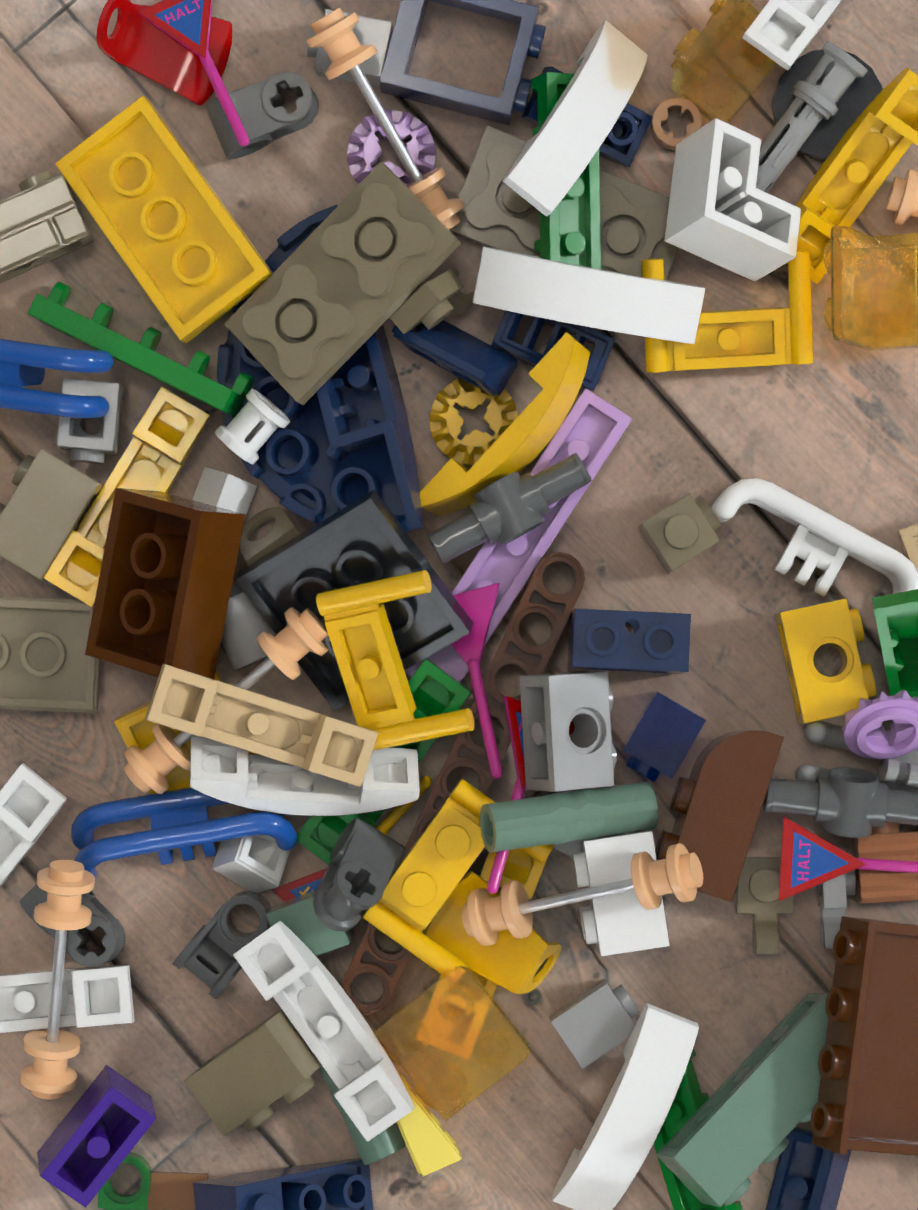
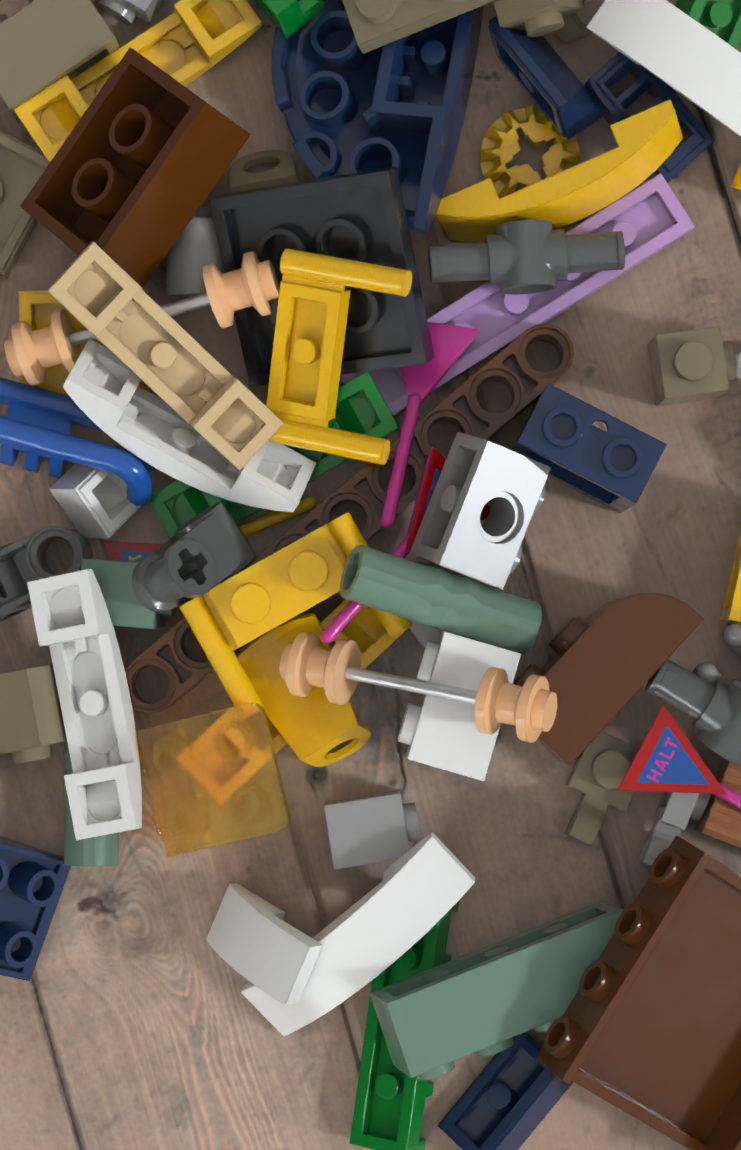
camera: 25 degrees right, 0 degrees up
white slope [192,467,257,521] -> none
white bush [215,389,290,465] -> none
light yellow slope [394,1066,462,1177] -> none
clear blue brick [620,691,706,782] -> none
none -> white slope [206,883,323,1006]

